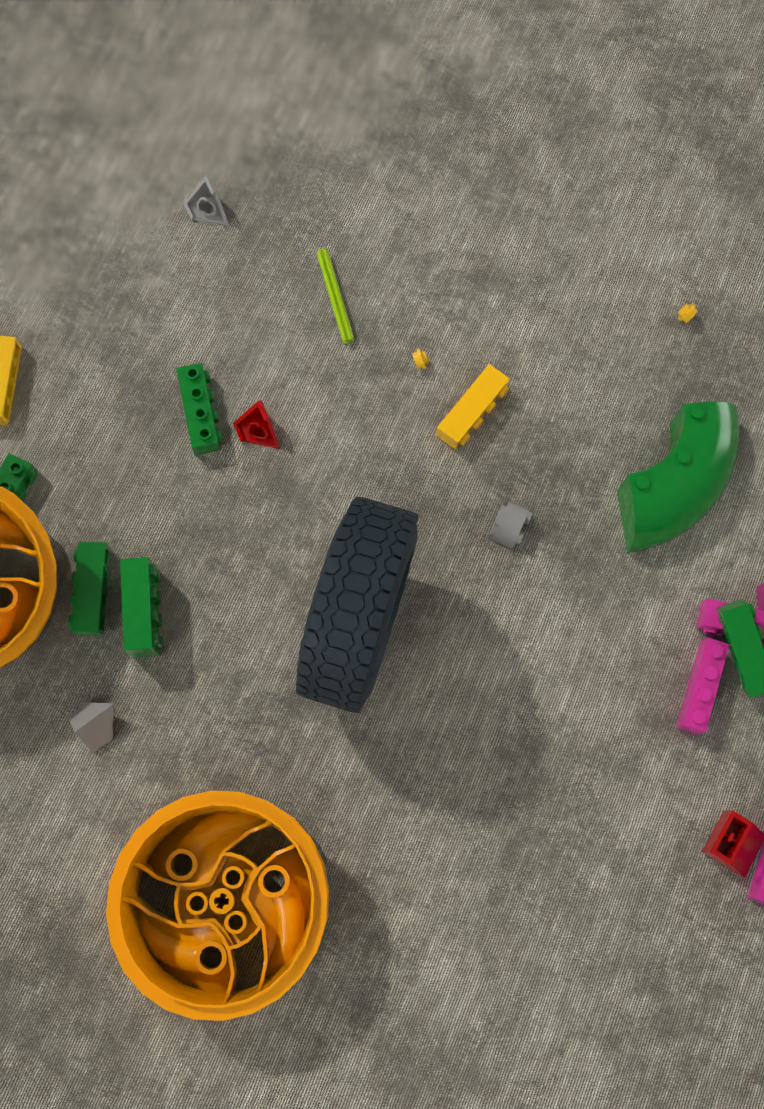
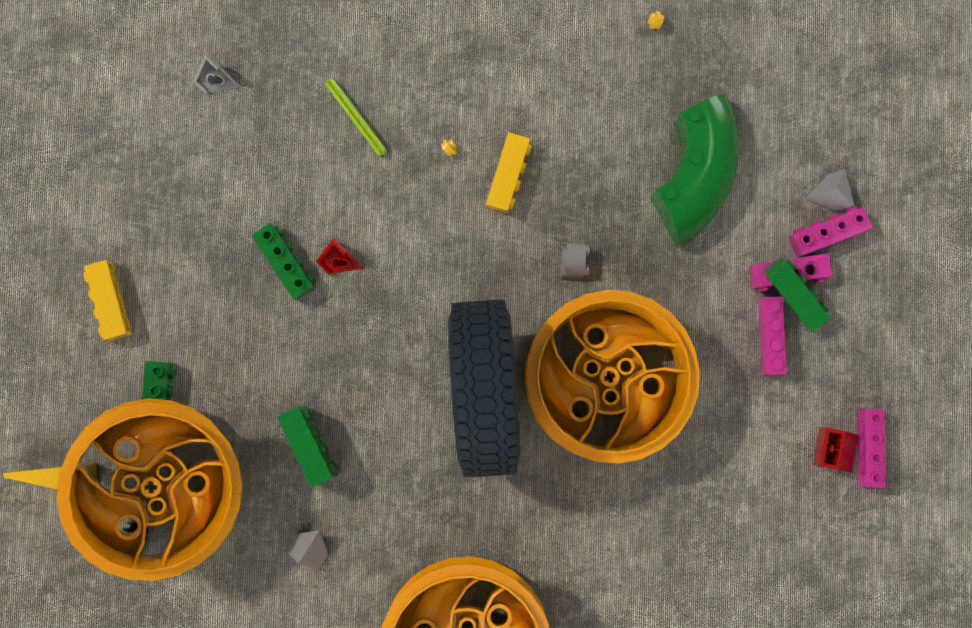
camera: 20 degrees left, 10 degrees up
green brick [68,542,110,636] -> none
none -> light orange wheel [524,290,700,464]

